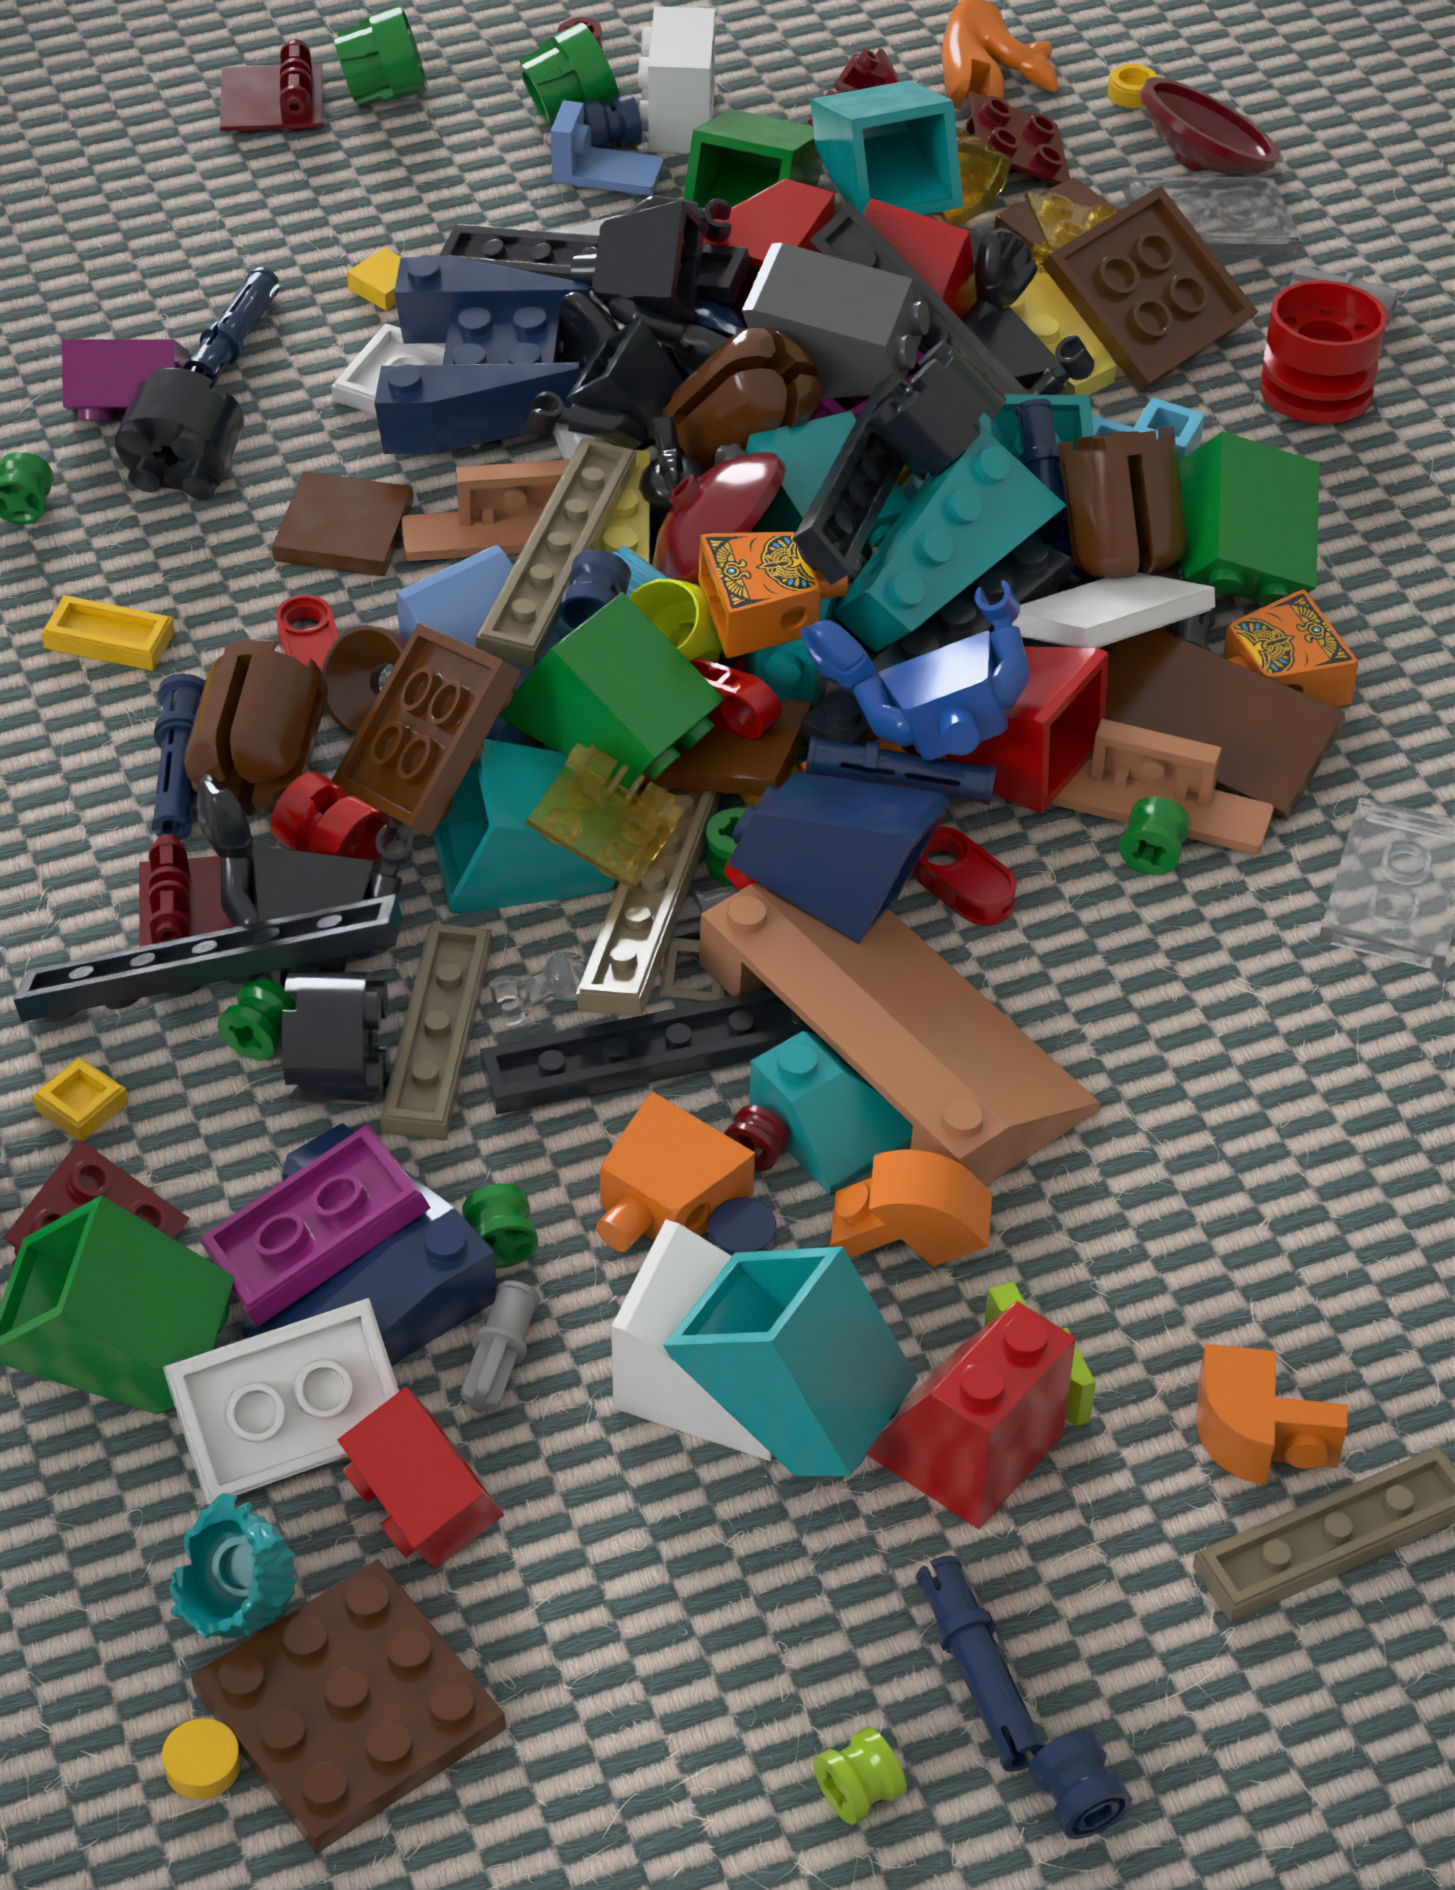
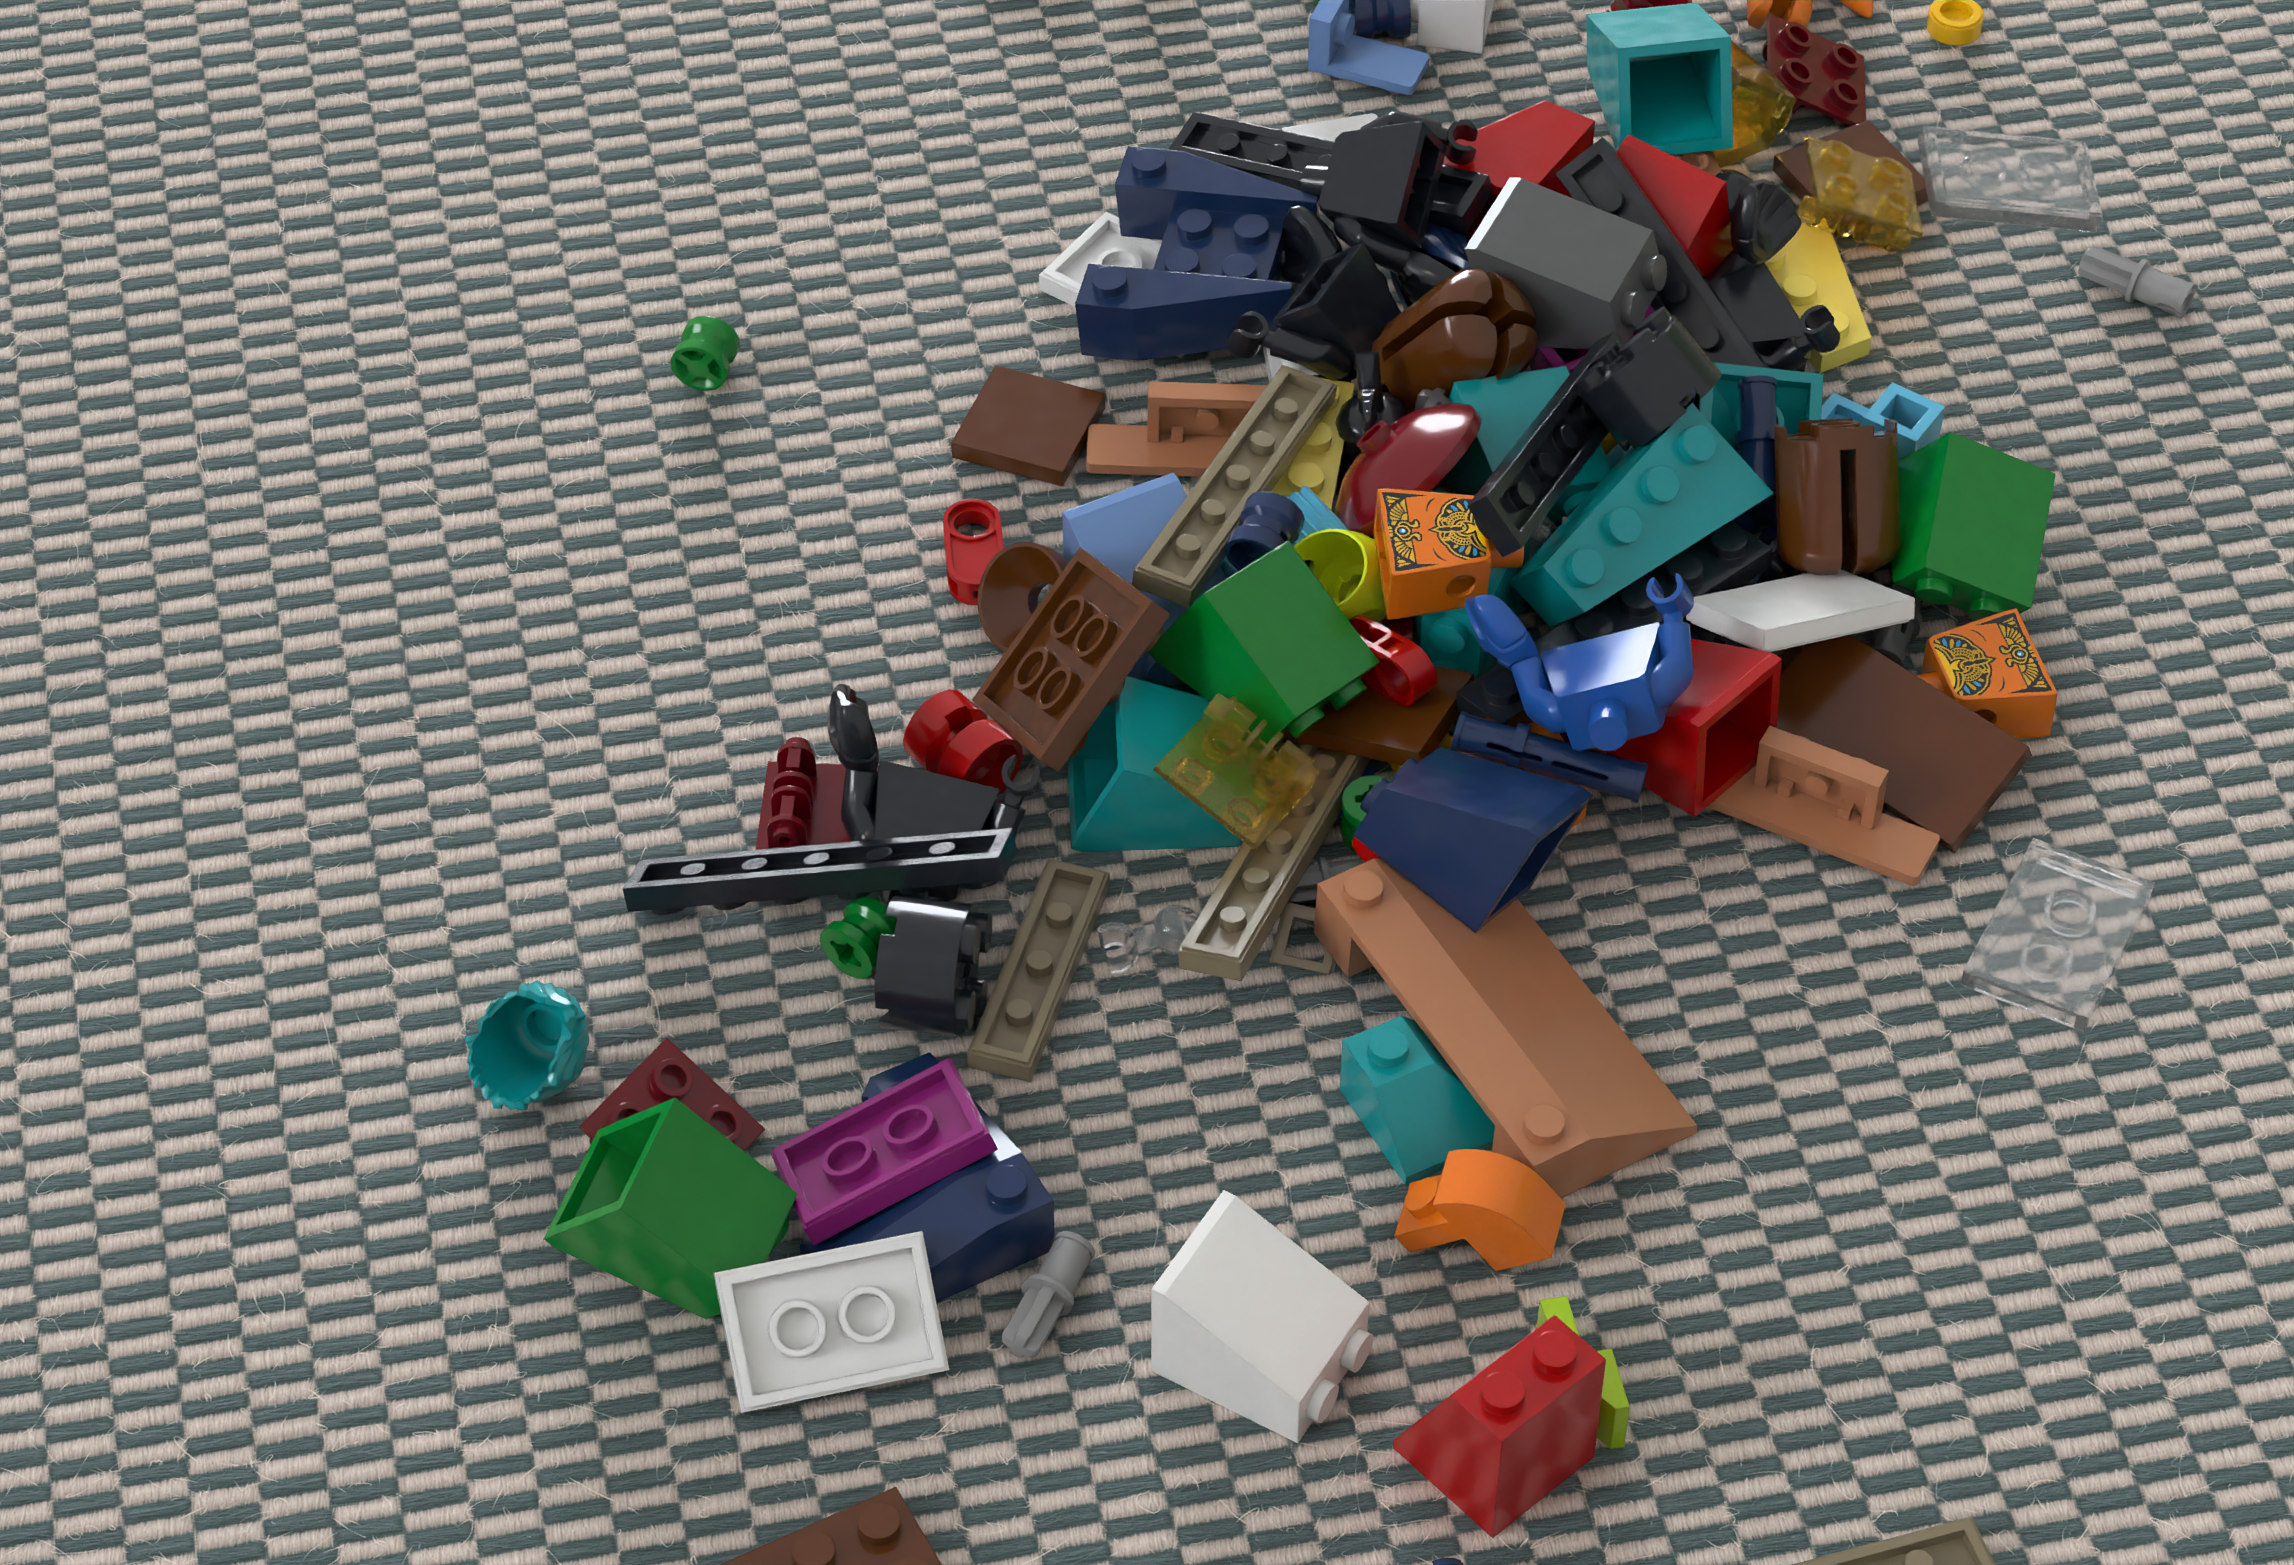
camera: 10 degrees right, 0 degrees up
yellow tile [32,1057,129,1141] -> none
yellow tile [41,595,175,671] -> none
magenta slope [62,339,189,422] -> none
black brick [115,368,245,500] -> none
dark blue pin [151,673,205,840] -> none
teal hair [169,1493,298,1639] -> none
dark blue pin [183,267,280,389] -> none
reddish brown cylinder [183,639,328,816] -> none
red brick [337,1386,504,1569] -> none
yellow tile [347,247,401,311] -> none
green wheel [462,1183,538,1269] -> none
black plate [480,989,817,1115] -> none
orange torso [596,1092,755,1252] -> none
teal slope [663,1246,918,1477] -> none
green slope [683,109,822,209] -> none
dark blue tile [708,1197,777,1256] -> none
dark red bush [724,1105,790,1171] -> none
red piece [912,826,1017,926] -> none
reddish brown plate [1041,185,1259,393] -> none
green wheel [1119,796,1191,875] -> none
dark red dish [1140,77,1280,174] -> none
orange brick [1196,1344,1347,1485] -> none
red wheel [1259,280,1387,424] -> none

